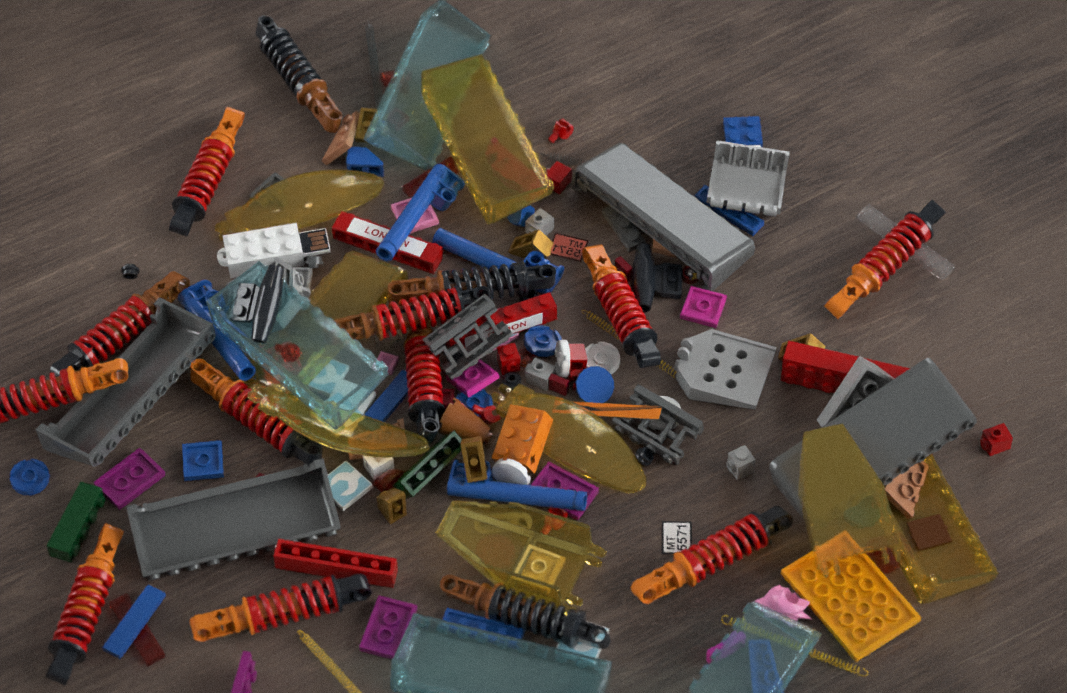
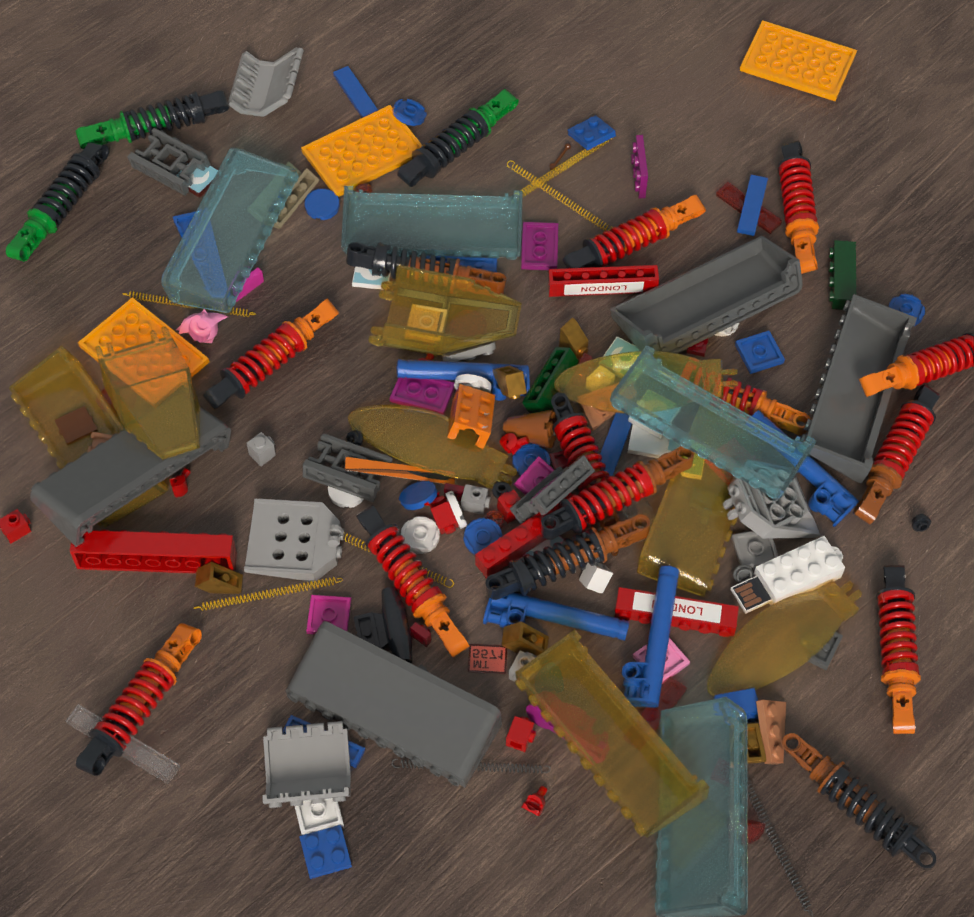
camera: 165 degrees right, 5 degrees up
magenta plate [94,448,166,511] -> none
black plate [230,265,284,344] -> none
clear red plate [274,343,300,362] -> none
white sticker [662,521,692,554] -> none
light grey slope [817,356,894,427] -> none
none -> yellow piece [193,577,343,611]

